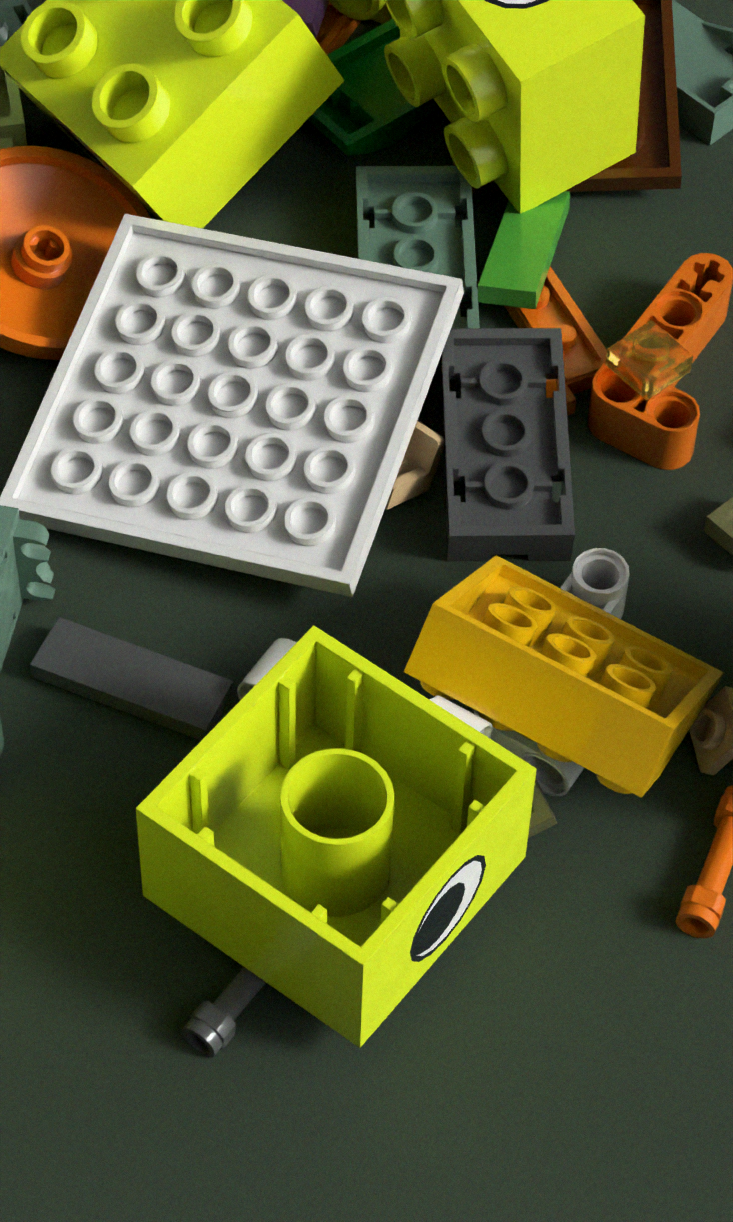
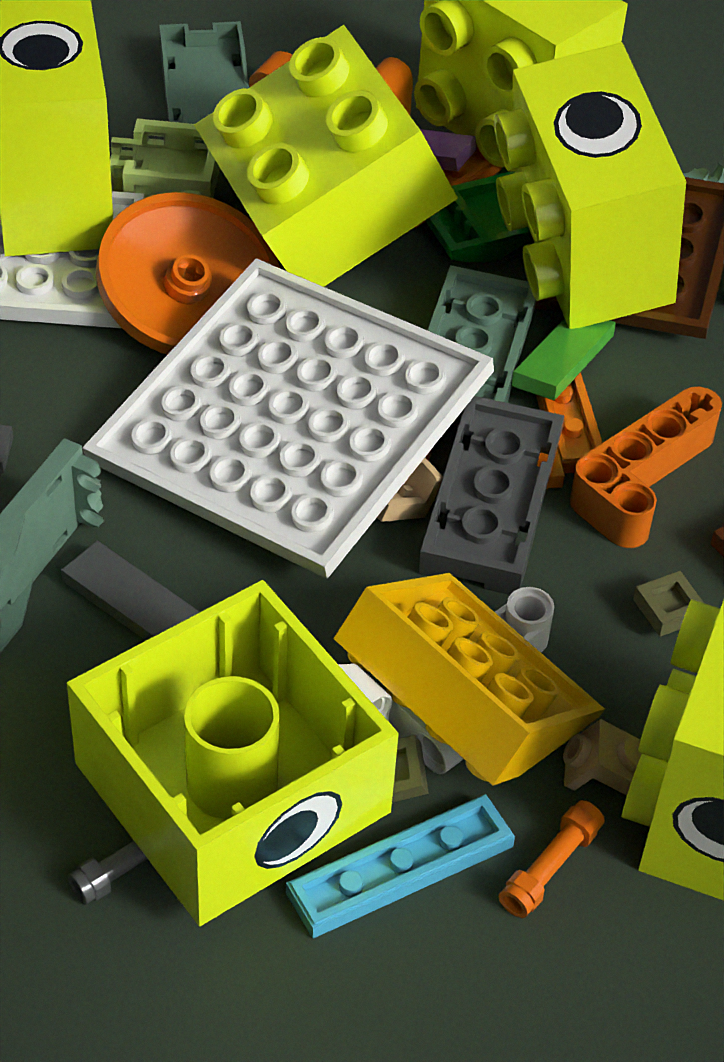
camera: 15 degrees right, 5 degrees down
clear yellow plate [605,320,693,401] -> none
none -> medium azure tile [286,794,515,939]

